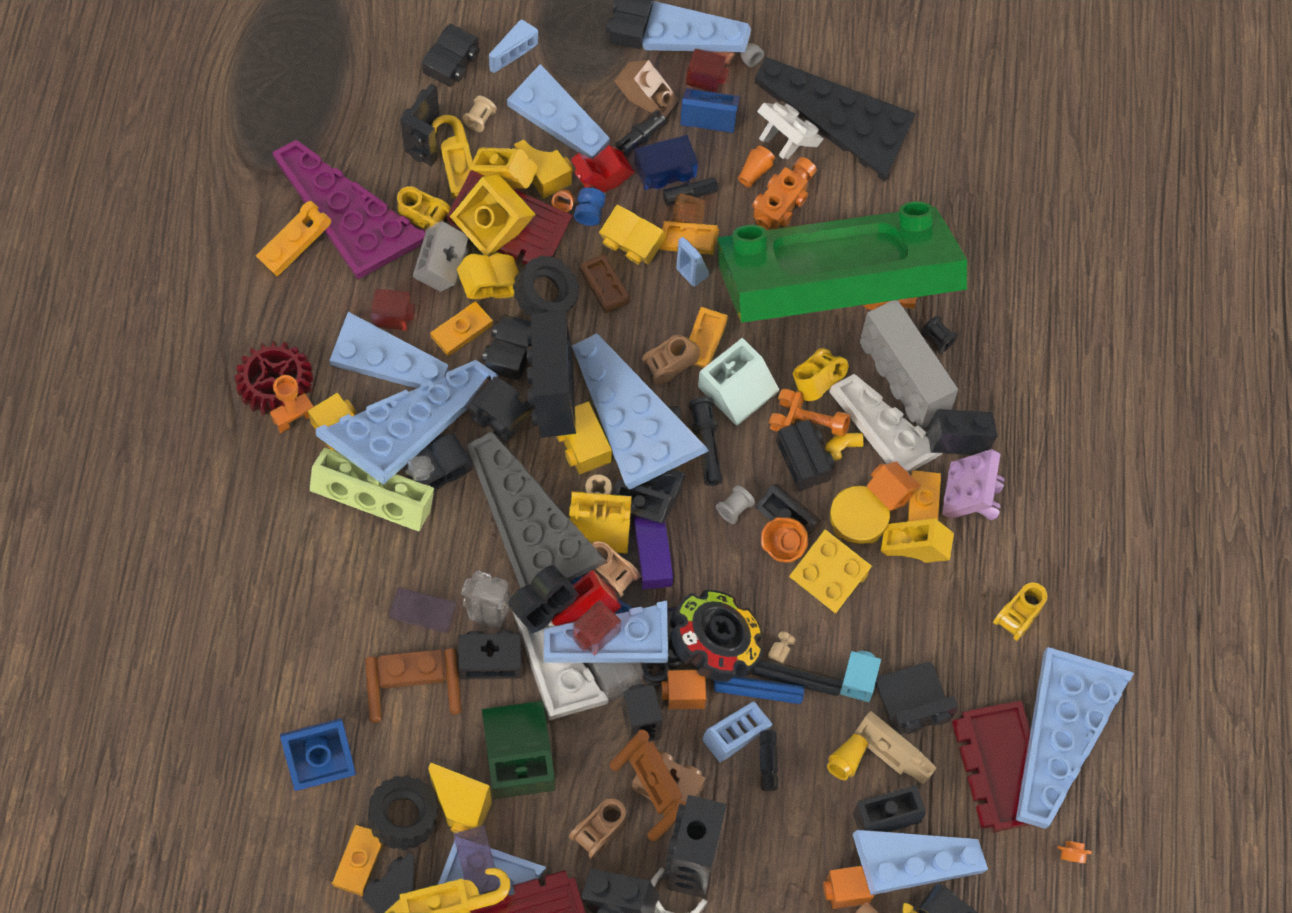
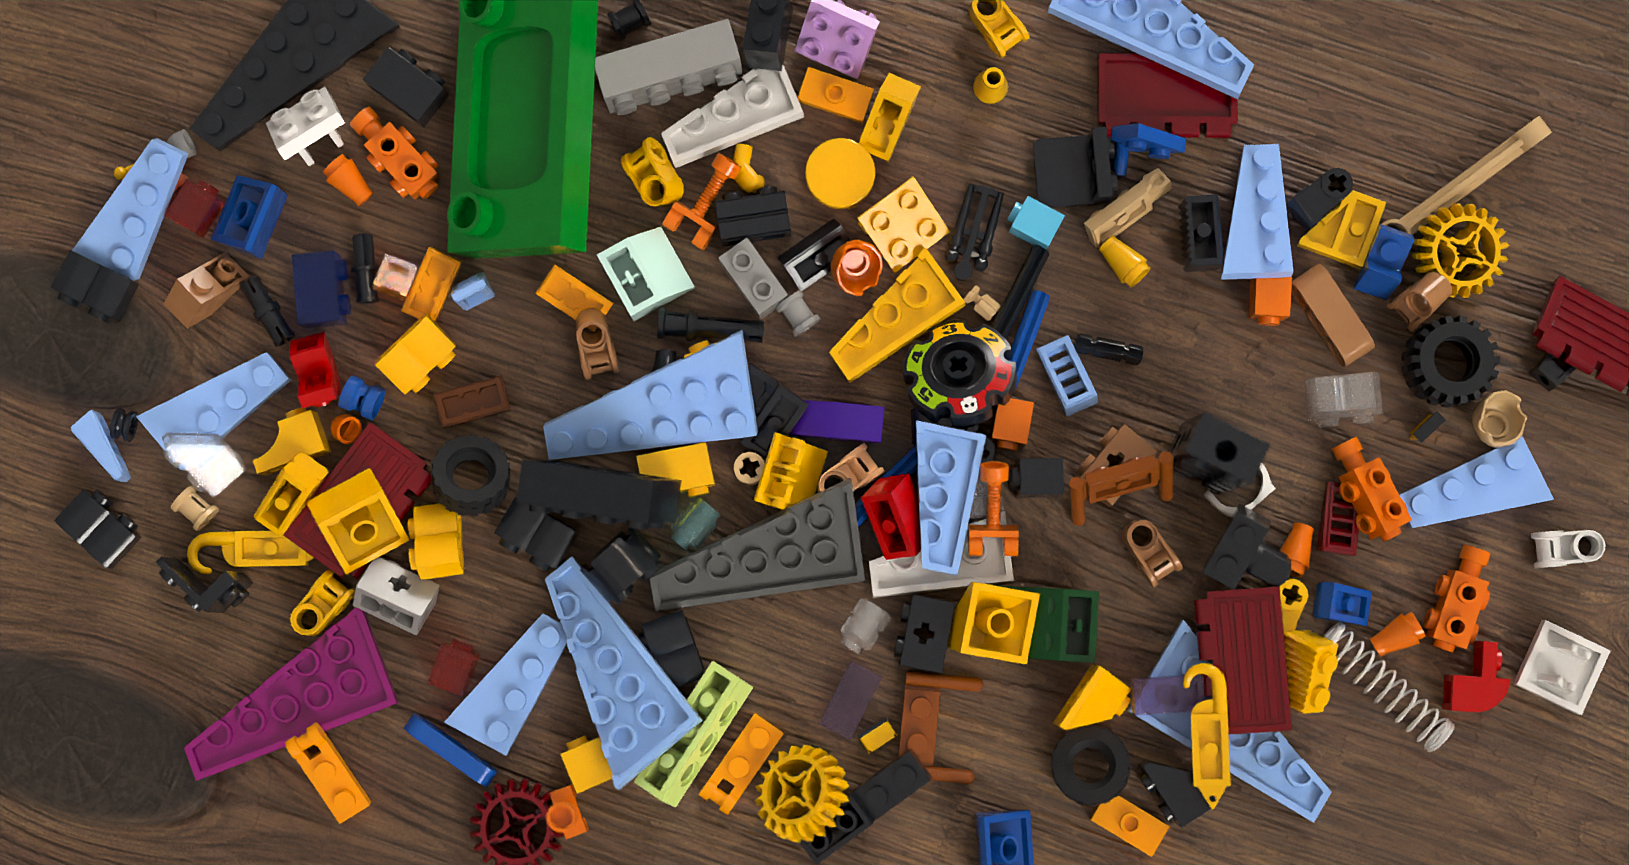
camera: 75 degrees left, 20 degrees up
clear plate [405,456,434,481] -> none
light orange plate [430,301,493,357] -> none
black brick [507,565,579,633] -> none
clear red brick [573,600,622,656] -> none
orange brick [867,461,921,511] -> none
orange plate [1057,841,1092,863] -> none
none -> black bush [110,408,138,442]
none -> clear slope [162,432,246,497]
none -> black brick [363,47,449,128]
none -> blue beam [404,713,498,787]
none -> clear light blue brick [670,497,721,551]
none -> light orange plate [699,713,784,815]
none -> light grey brick [718,238,788,320]
none -> yellow gear [754,745,850,843]
none -> black slope [800,749,933,865]
none -> yellow wing [829,247,965,383]
none -> yellow piece [858,718,897,754]
none -> black piece [945,184,1004,281]
none -> yellow slope [947,581,1040,664]
none -> orange bar [968,462,1019,556]
none -> yellow cone [973,67,1008,104]
none -> blue plate [1111,123,1186,178]

